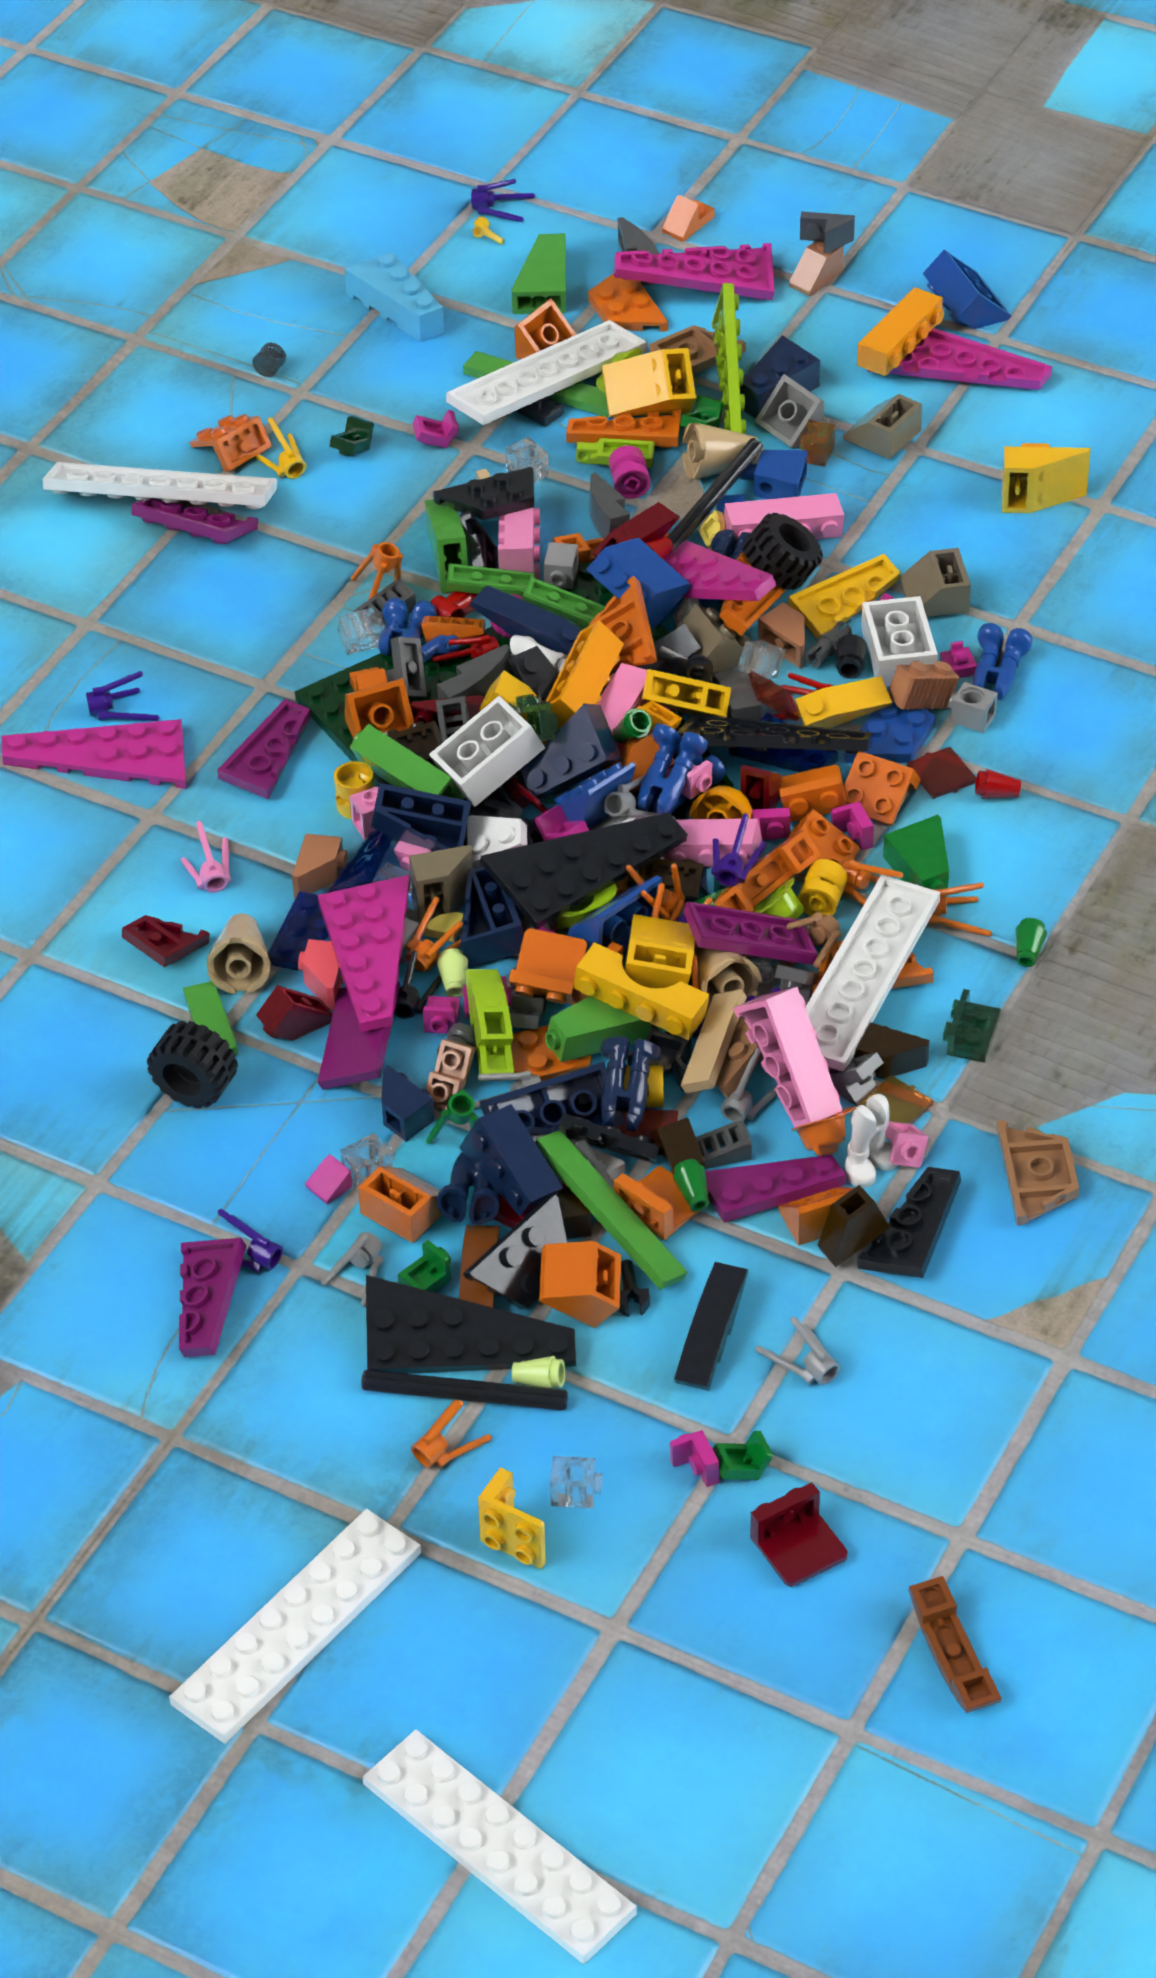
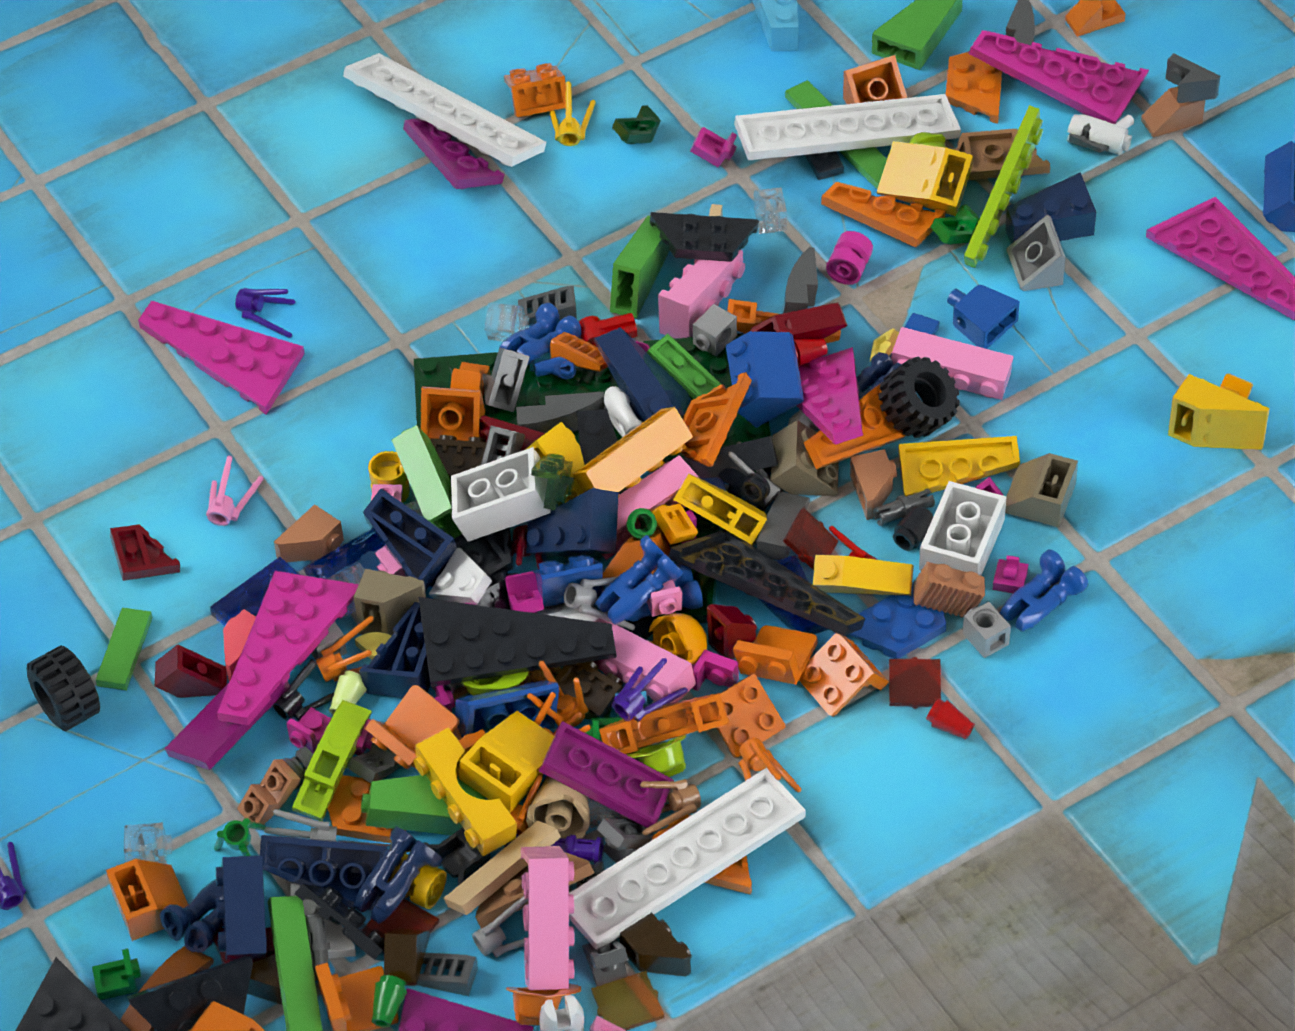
camera: 30 degrees right, 5 degrees up
tan cone [207,913,271,994] -> none
magenta wing [217,699,310,799] -> none
clear smoke wheel [252,342,287,377] -> none
dark pink slope [305,1154,352,1204] -> none
light grey plant [321,1232,384,1307] -> none
orange plant [351,542,403,600] -> none
dark blue slope [381,1065,435,1142] -> none
red plant [431,634,499,663] -> none
bright green tile [446,564,535,597] -> none
black wing [460,510,498,569] -> none
lime hinge [576,438,655,468] -> none
black axle [667,438,763,554] -> none
tan cone [682,423,763,480] -> none
clear brick [737,640,786,680] -> none
yellow wheel [798,859,848,916] -> none
clear orange brick [800,419,835,467] -> none
dark pink bracket [831,801,874,850] -> none
dark tan slope [843,394,922,459] -> none
light orange brick [857,287,944,376] -> none
green slope [883,814,949,890] -> none
orange plant [929,882,992,937] -> none
clear green bracket [943,989,1001,1063] -> none
green cone [1015,918,1047,967] -> none
none -> white piece [1067,114,1134,155]

